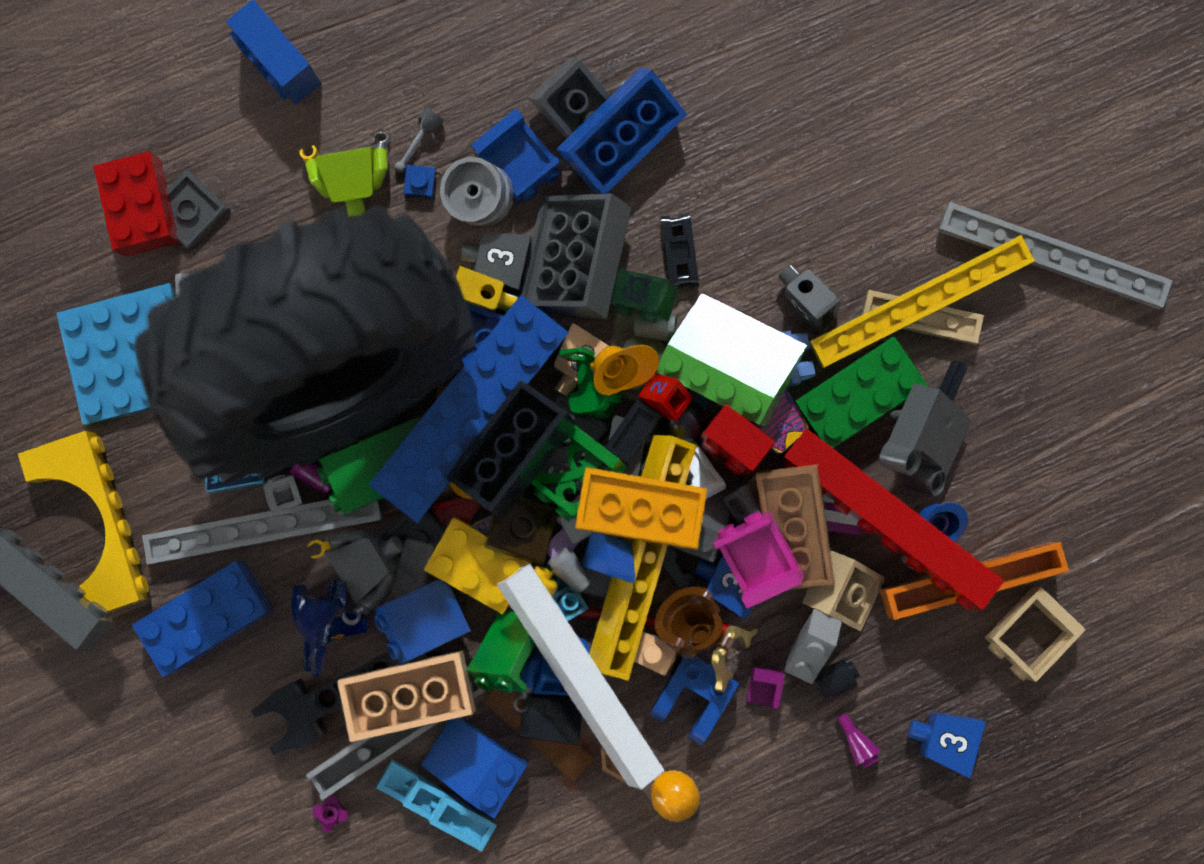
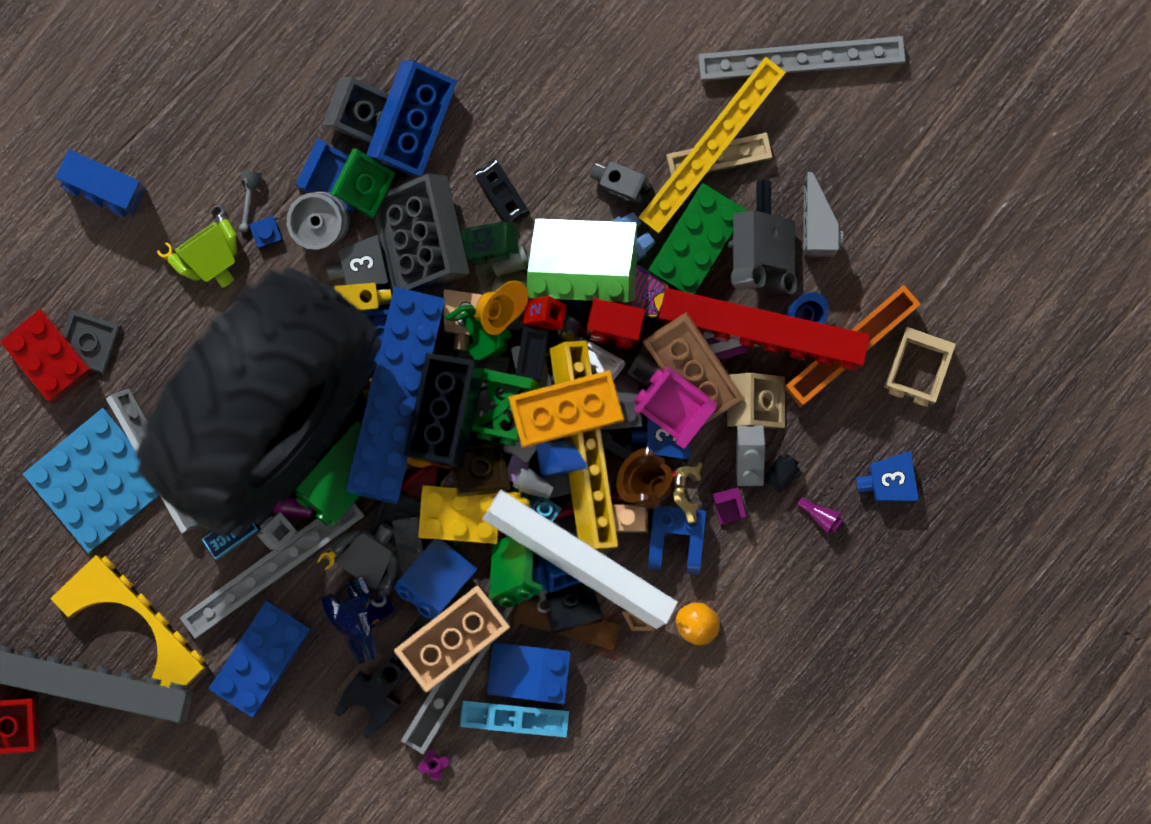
camera: 30 degrees left, 0 degrees up
none -> green tile [330,148,396,219]
none -> light grey slope [803,172,843,257]

